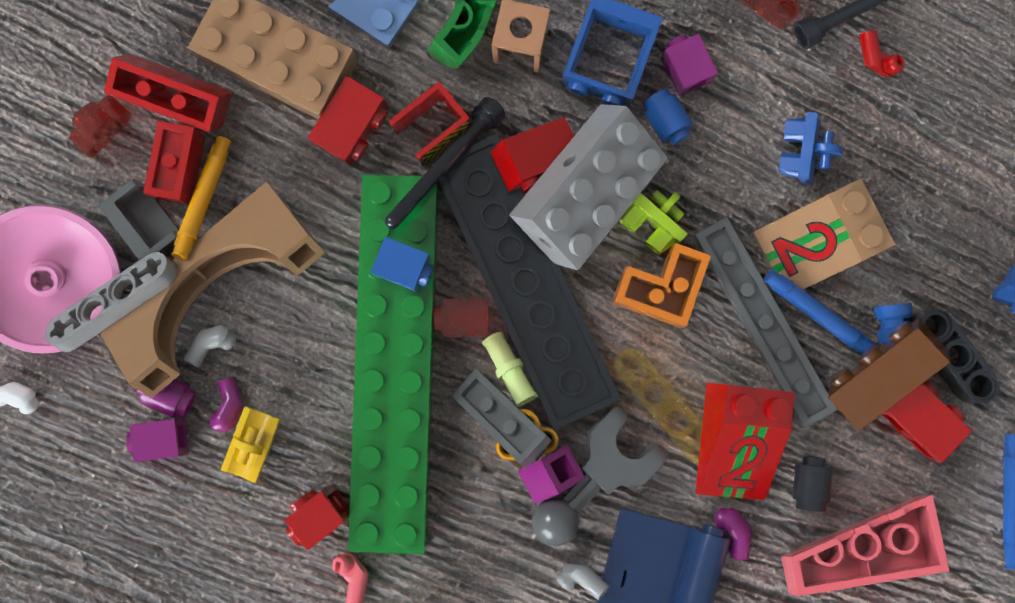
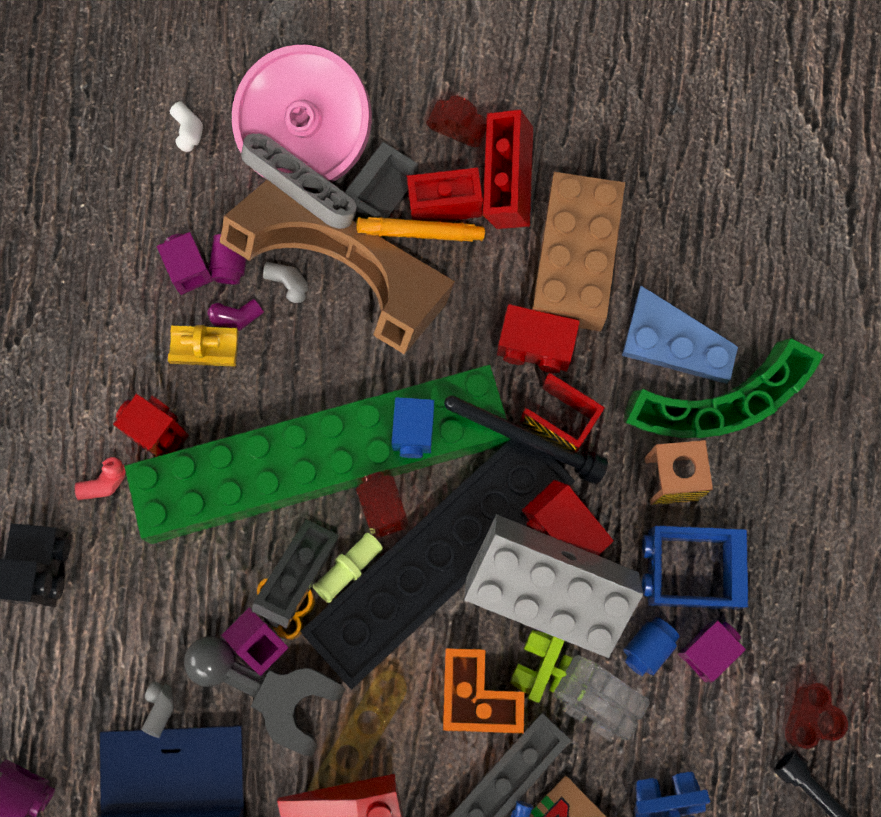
camera: 70 degrees right, 10 degrees down
none -> clear brick [554,655,650,741]

